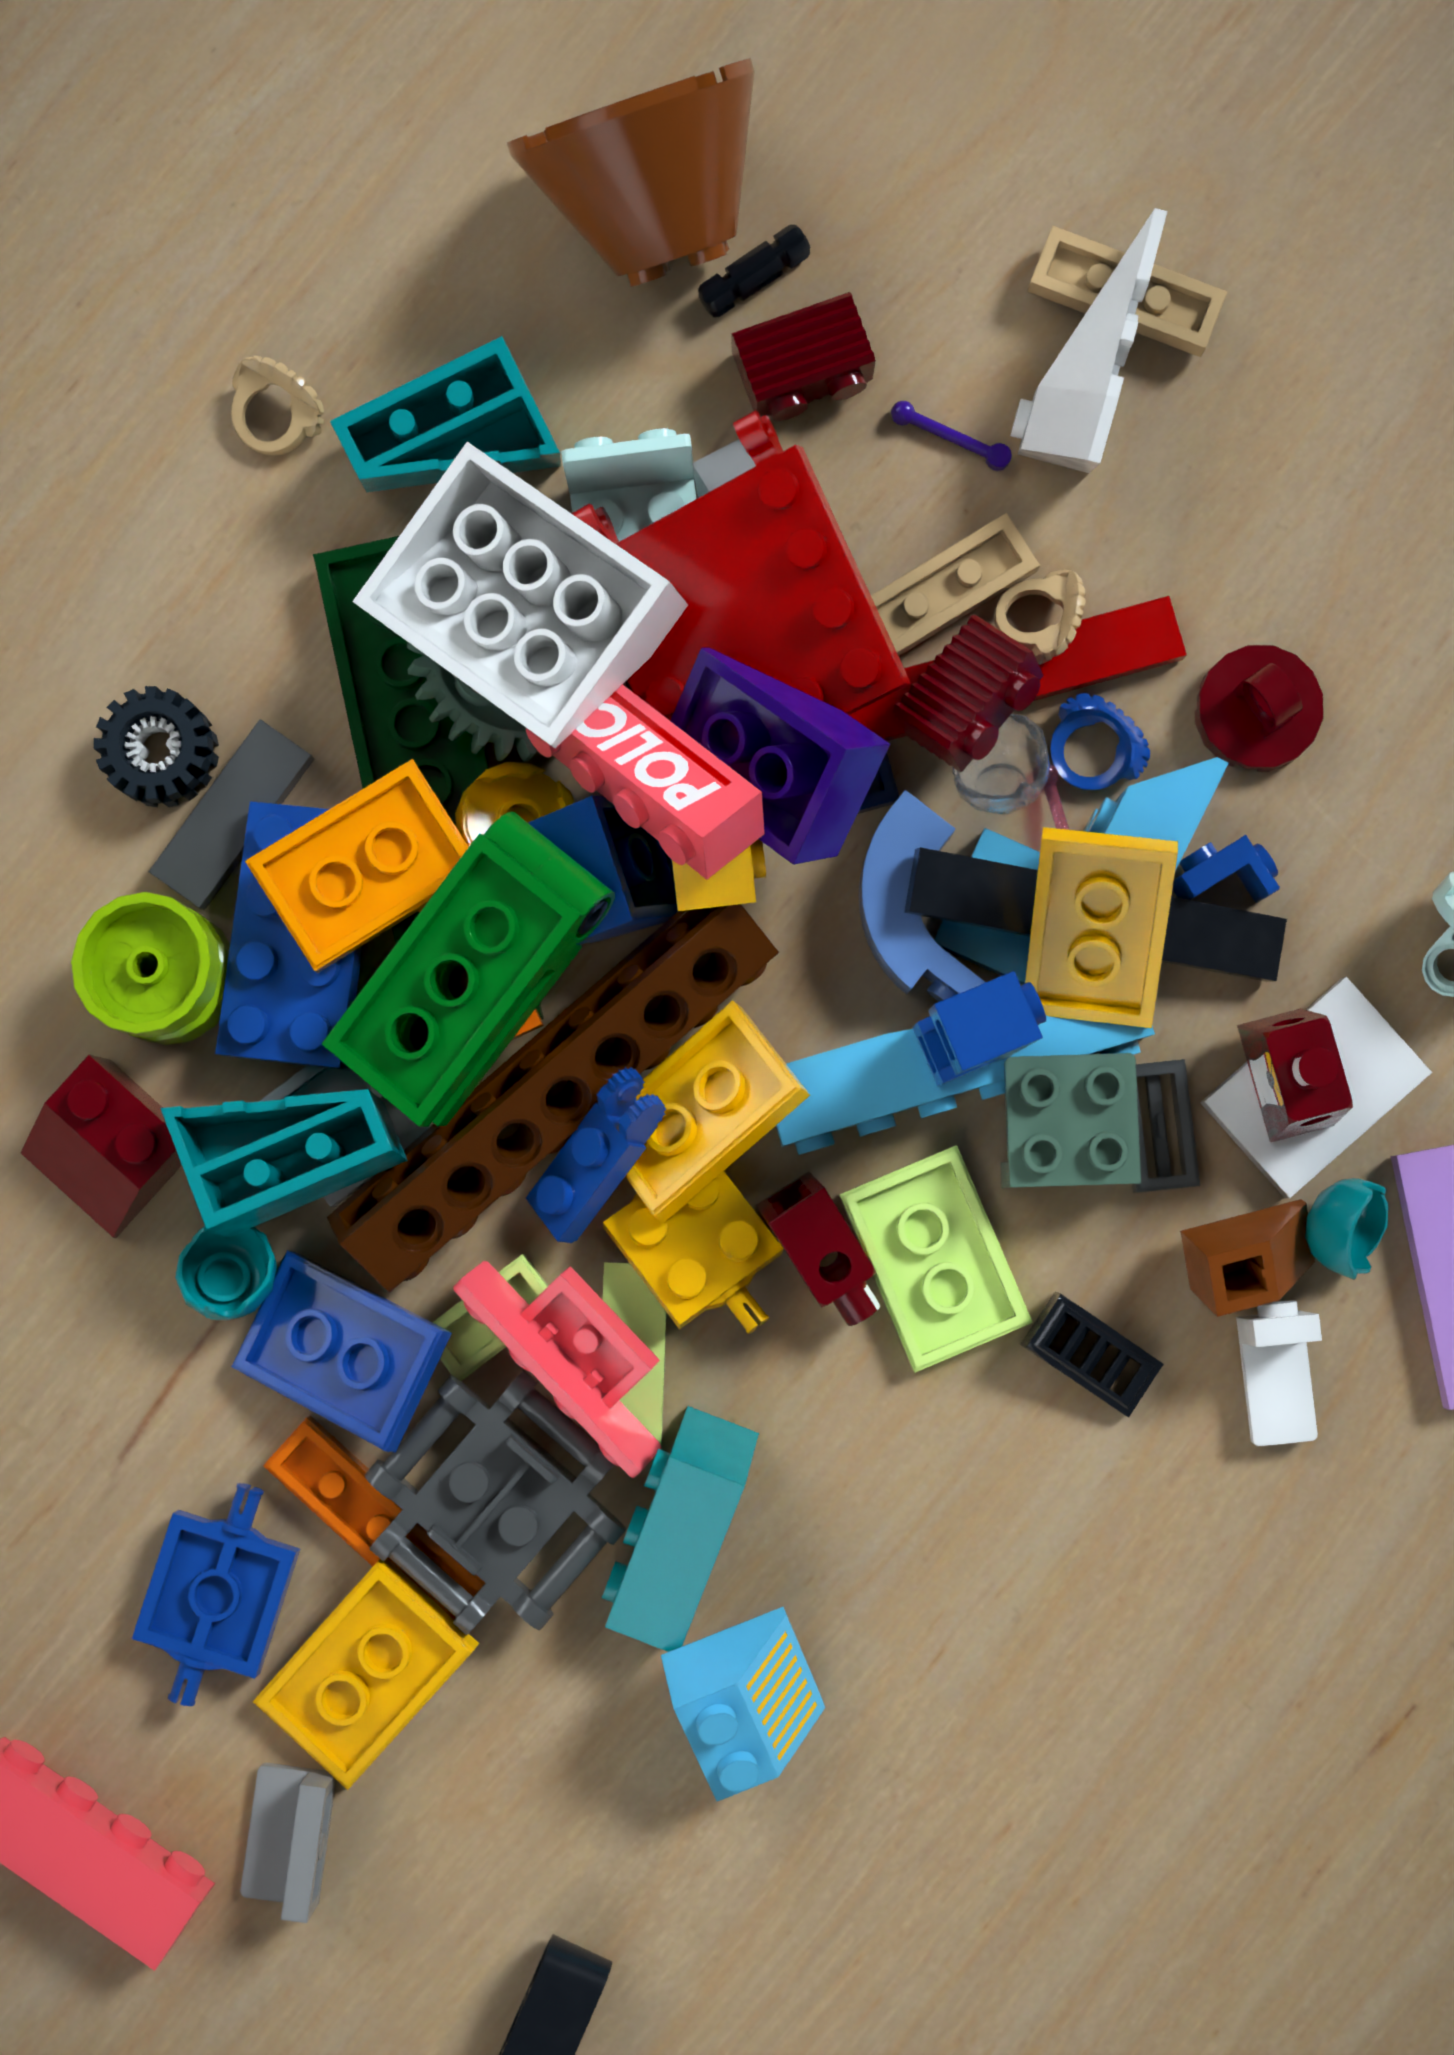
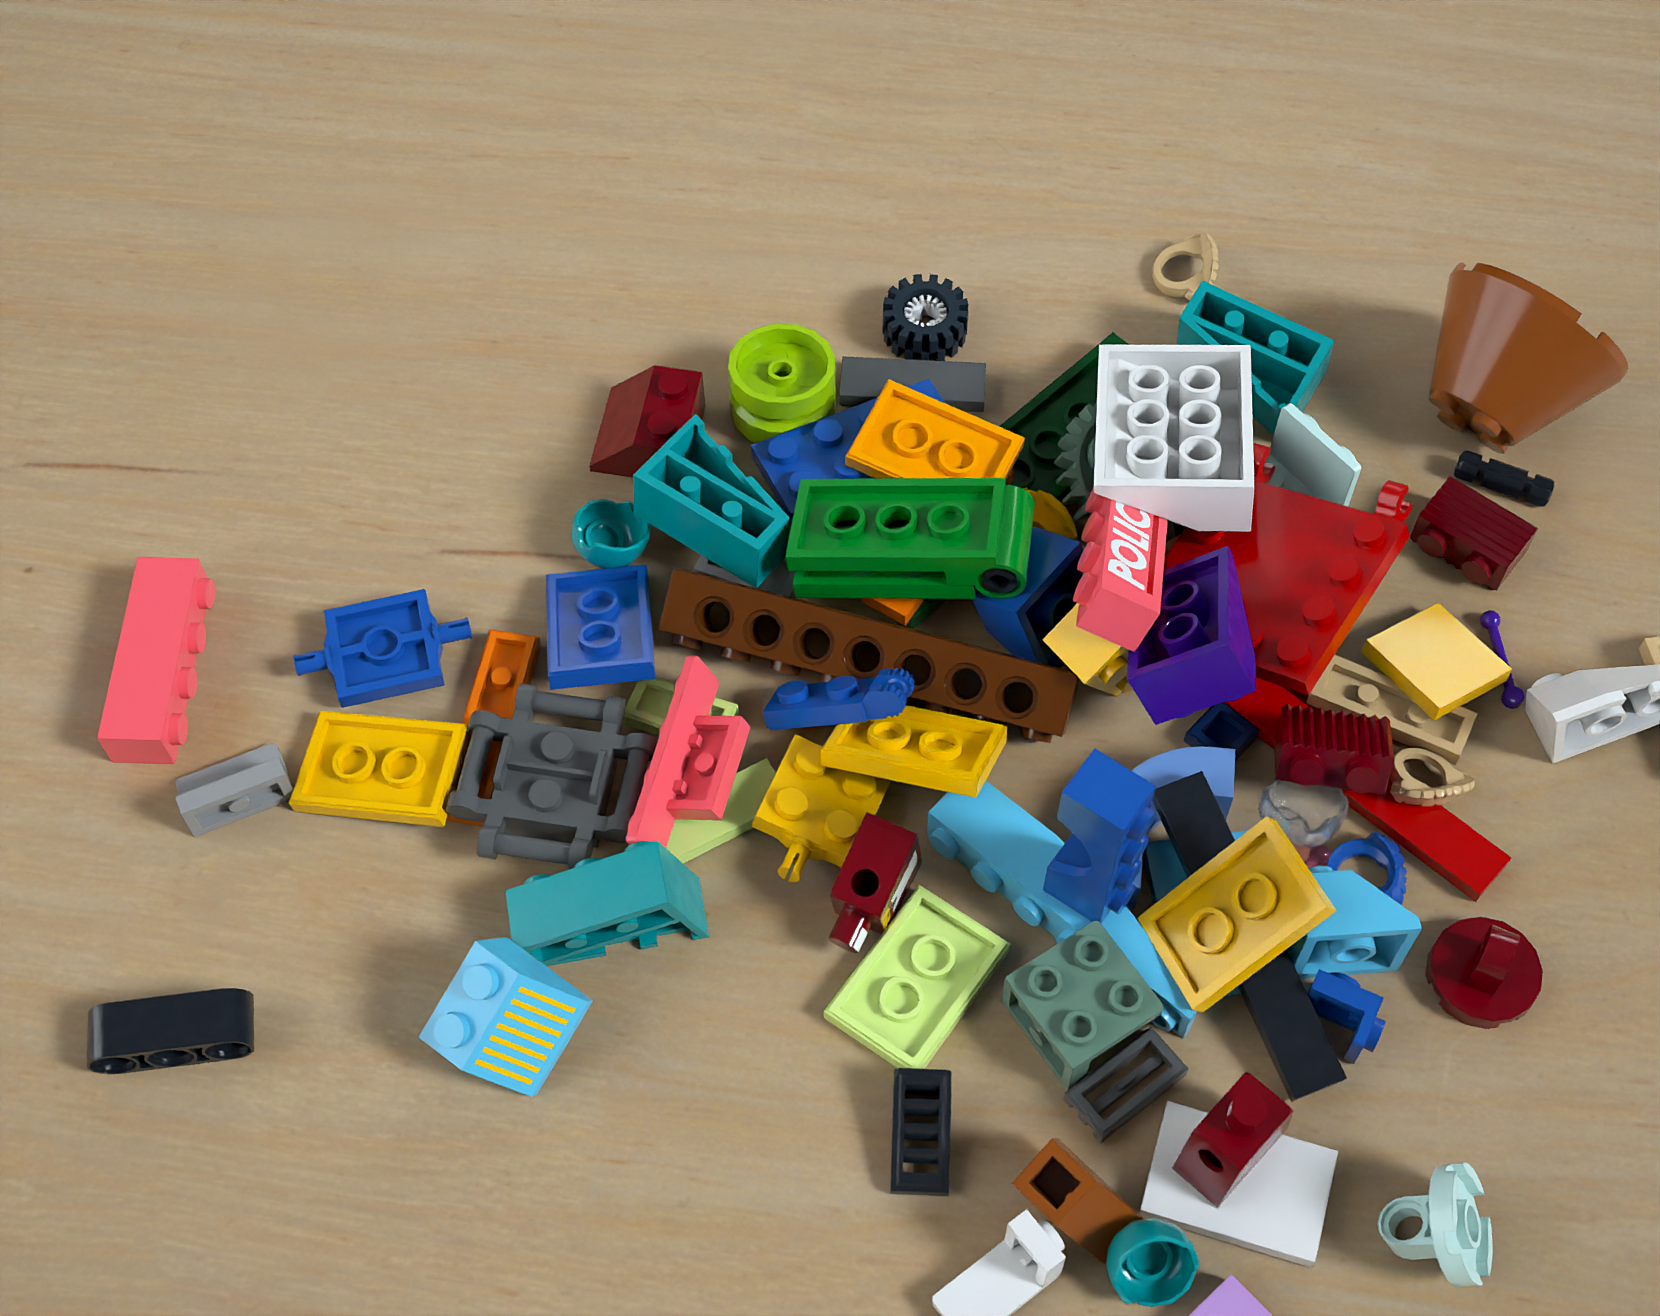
camera: 55 degrees right, 25 degrees down
none -> yellow tile [1361,603,1512,721]

